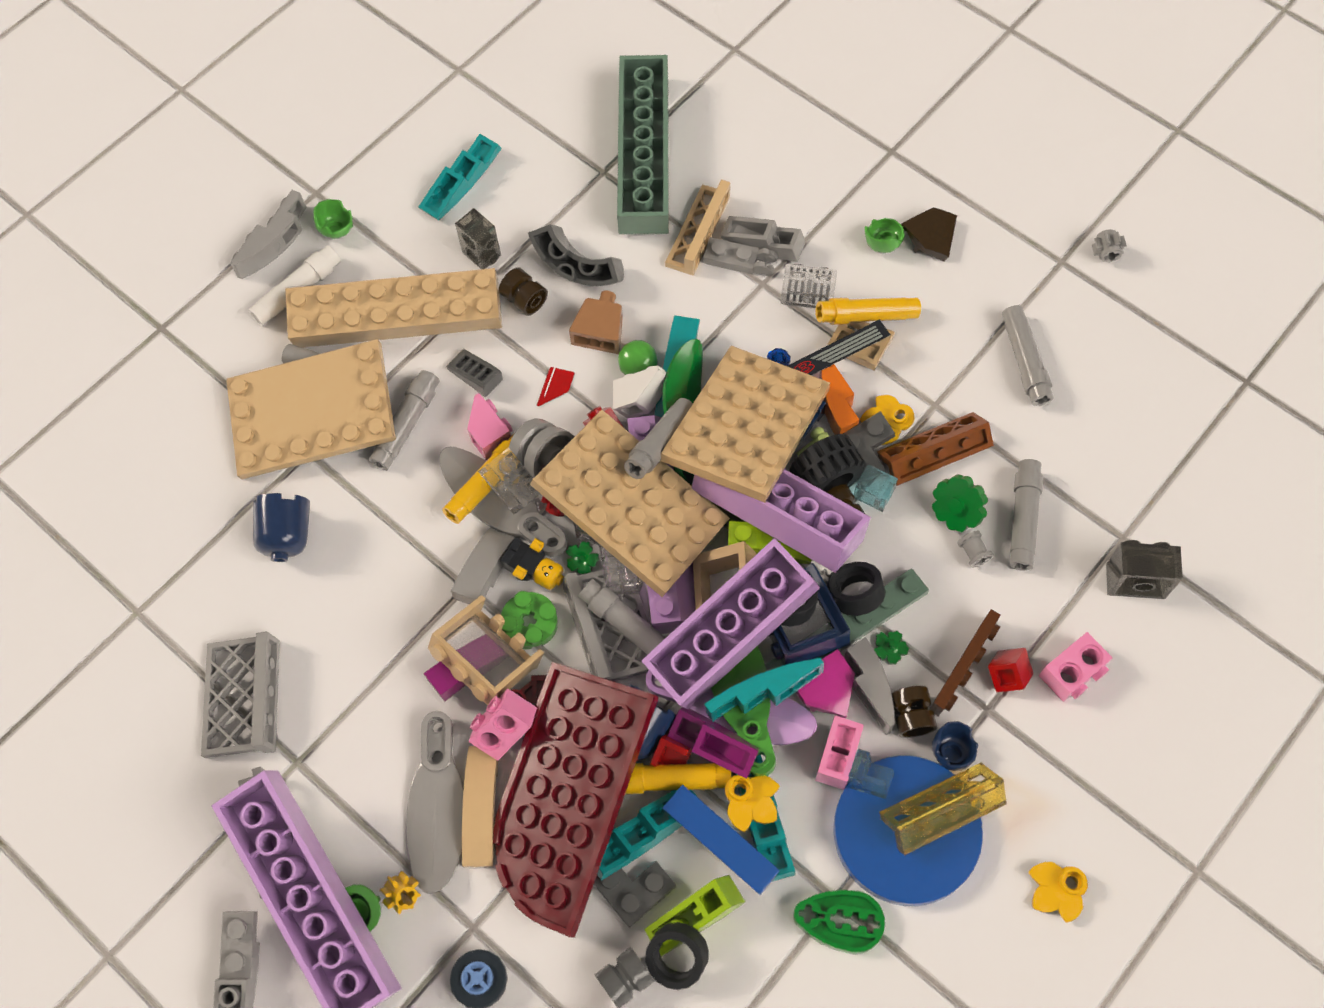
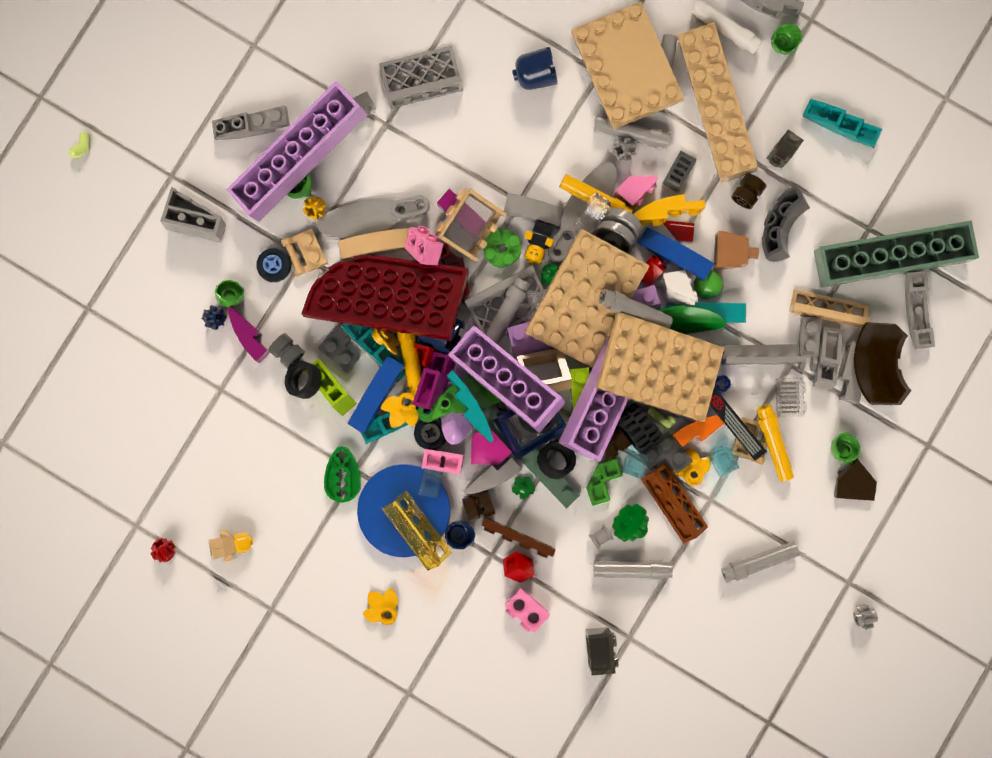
camera: 80 degrees right, 20 degrees up
none -> tan plate [281,228,328,277]
none -> yellow plate [372,329,400,355]
none -> black wheel [414,418,446,450]
none -> bright green tile [586,458,623,506]
none -> light grey gear [613,138,637,161]
none -> yellow slope [633,194,705,227]
none -> blue slope [637,227,715,281]
none -> clear light blue brick [708,445,739,476]
none -> light grey fence [721,344,804,365]
none -> light grey slope [837,341,862,404]
none -> dark brown panel [854,322,912,405]
none -> light grey slope [905,271,935,349]

